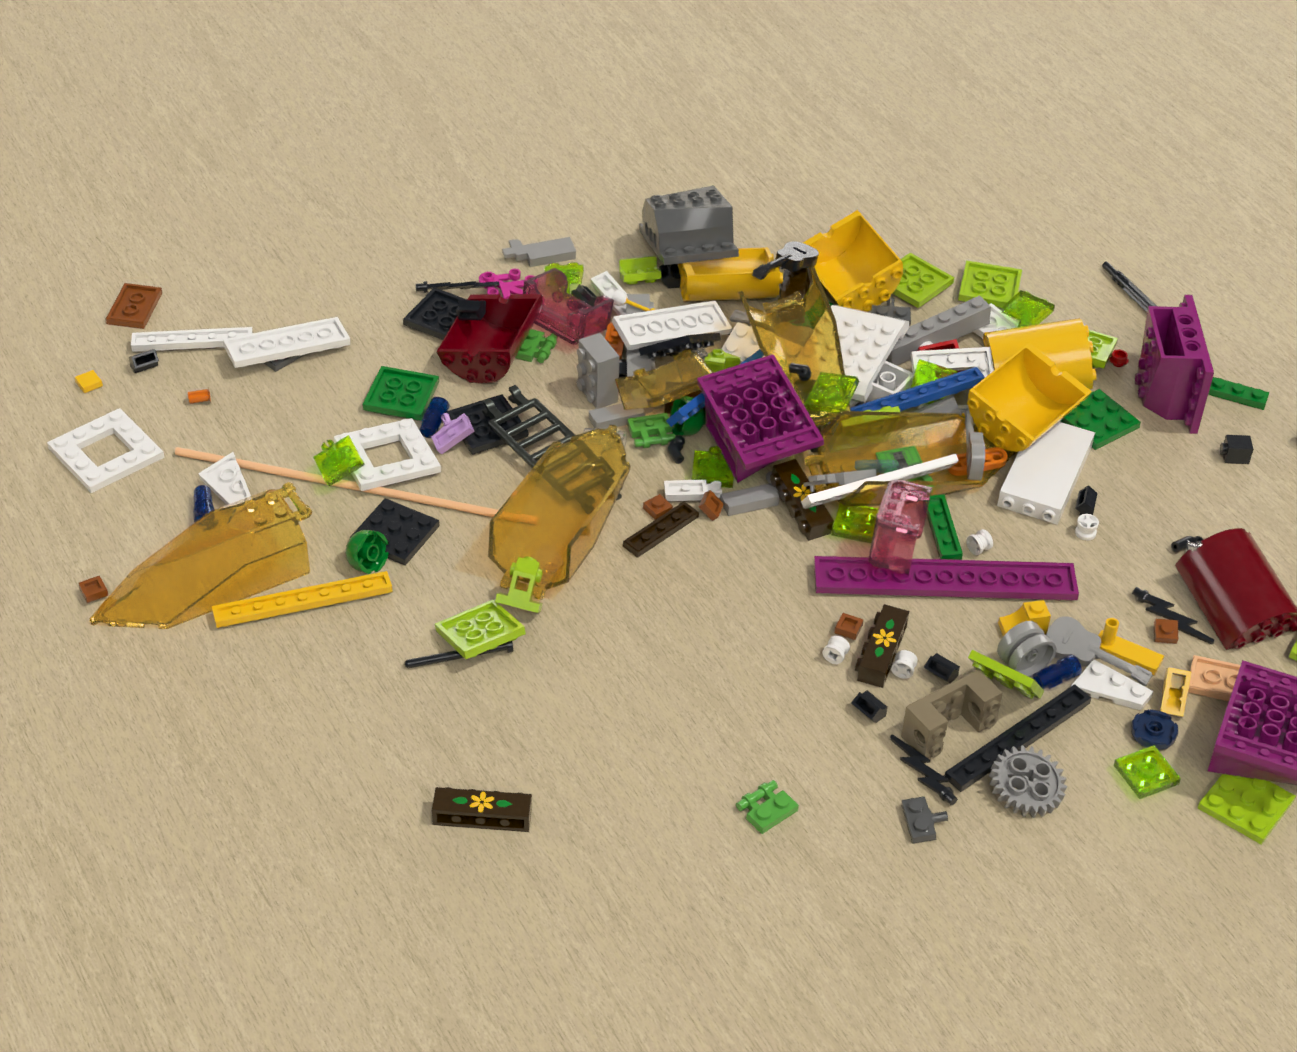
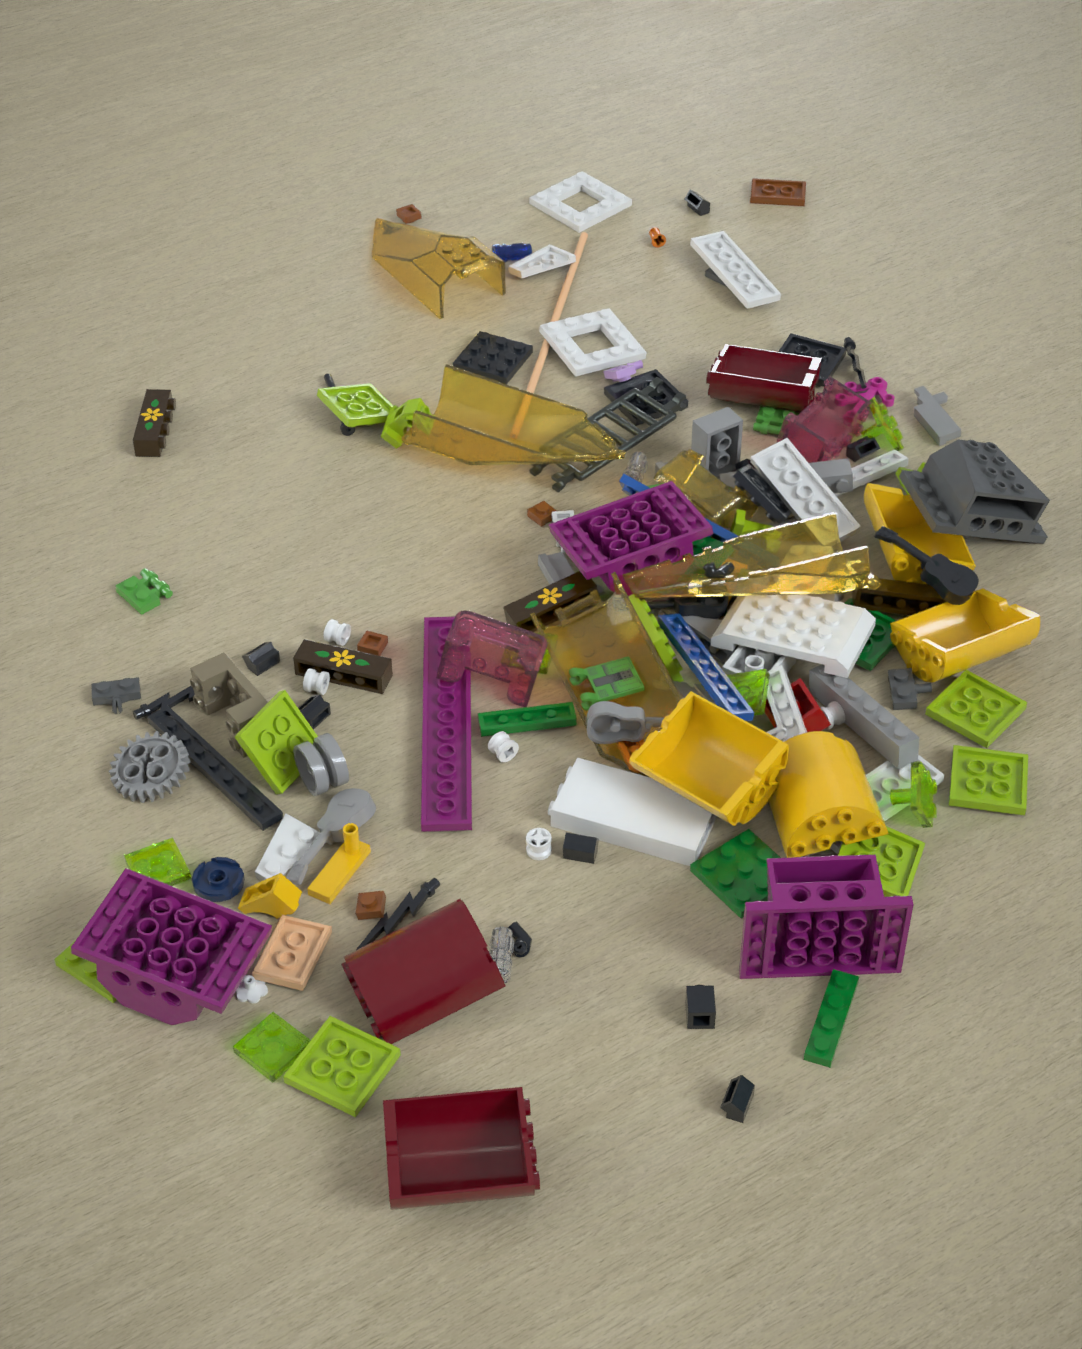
camera: 90 degrees right, 0 degrees up
yellow tile [75,370,103,393] -> none
white plate [131,327,253,352] -> none
yellow plate [212,571,393,628] -> none
clear neon green plate [313,435,365,487] -> none
green cylinder [345,530,389,574] -> none
green plate [362,366,439,421] -> none
clear blue axle [419,397,450,438] -> none
black piece [456,300,486,321] -> none
white hinge [611,289,656,311] -> none
dark brown tile [623,501,699,558] -> none
dark orange plate [698,490,724,521] -> none
white tile [801,454,959,509] -> none
light grey piece [804,469,877,492] -> none
clear neon green plate [805,372,859,414] -> none
clear light blue tile [855,460,901,473] -> none
yellow arch [998,600,1051,636] -> none
clear blue axle [1033,654,1082,689] -> none
black axle [1102,261,1157,312] -> none

